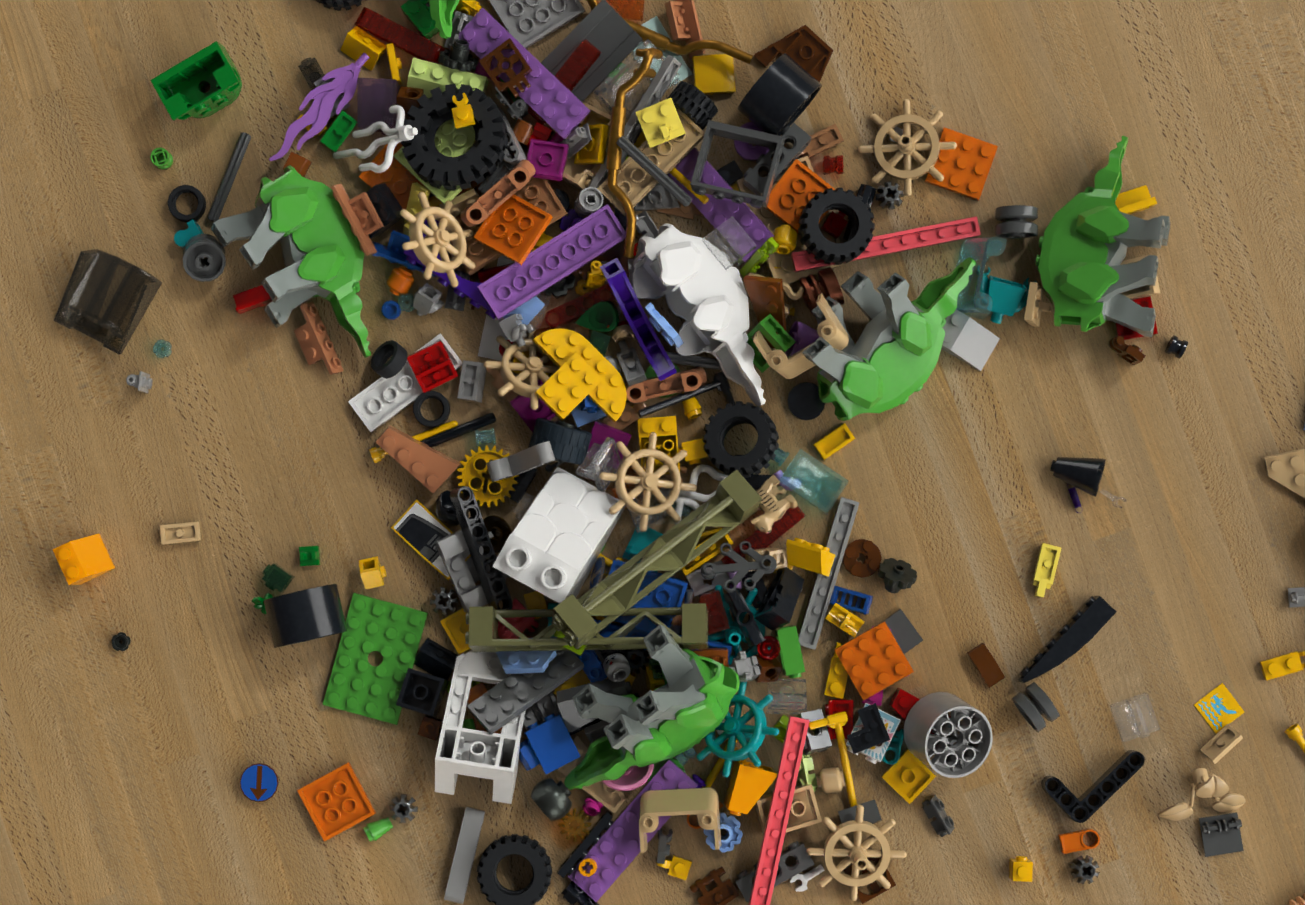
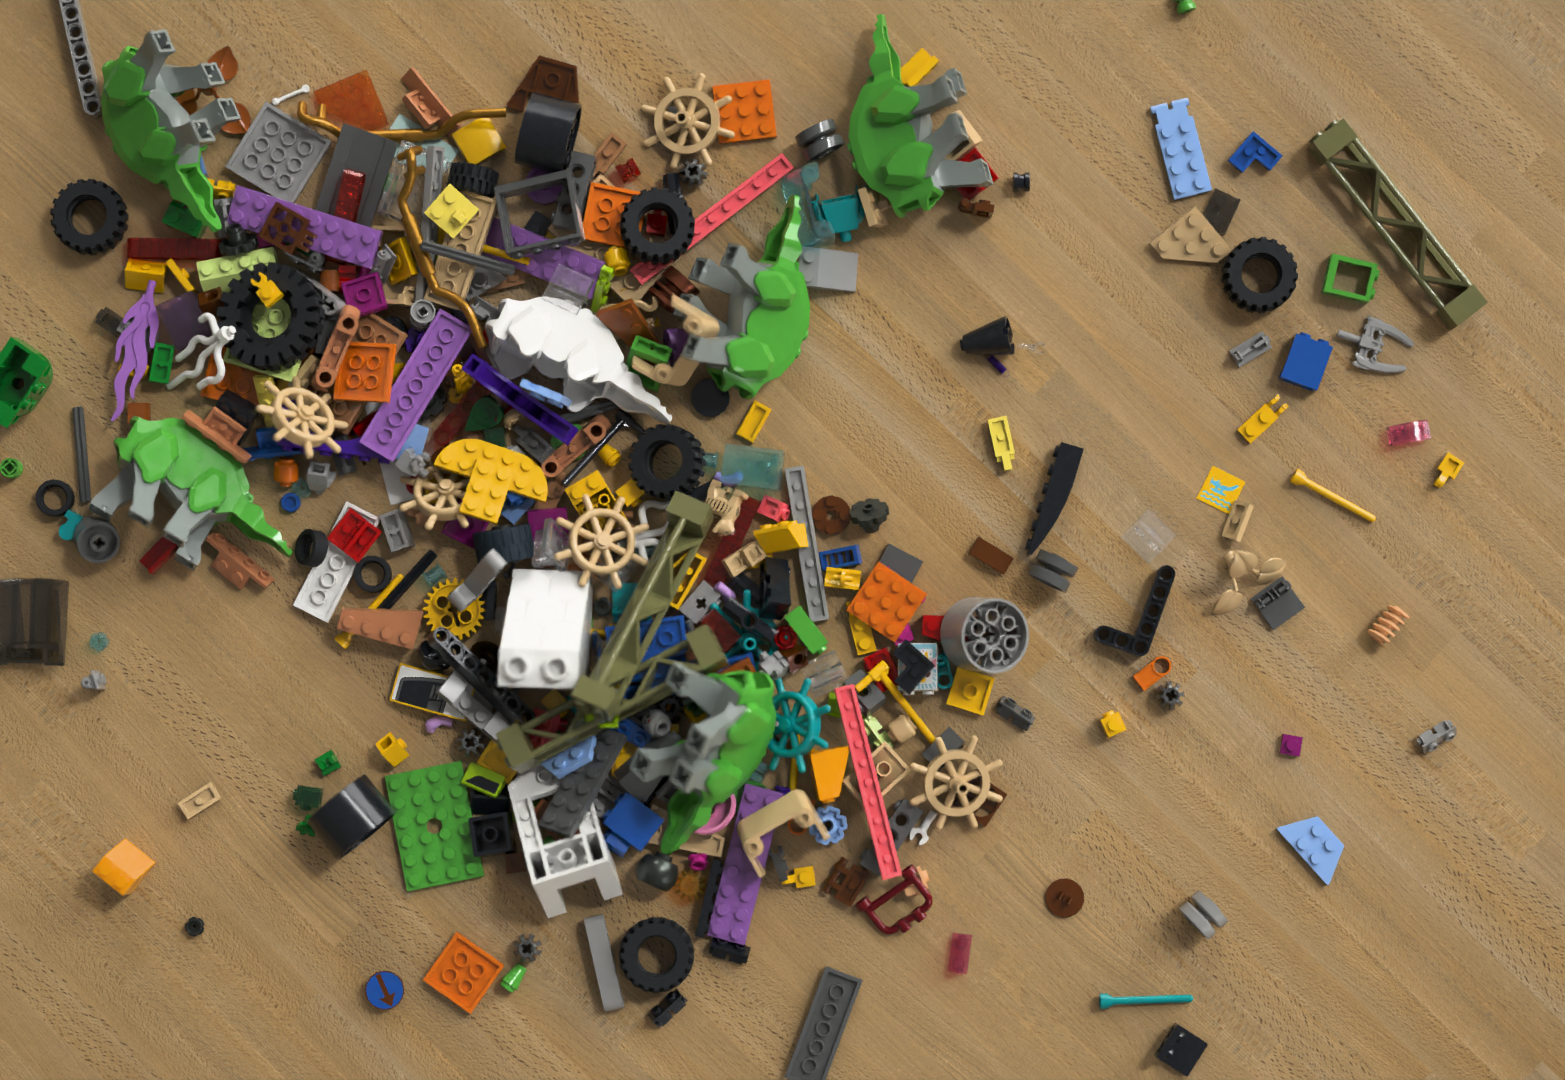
camera: 25 degrees left, 0 degrees up
light orange bush [579,858,597,877] -> none
dark grey plant [701,541,777,593] -> none
none -> lavender arm [425,714,454,733]
none -> lime slope [461,762,506,799]
none -> pearl dark grey plate [593,597,613,616]
none -> coral bracket [757,495,791,522]

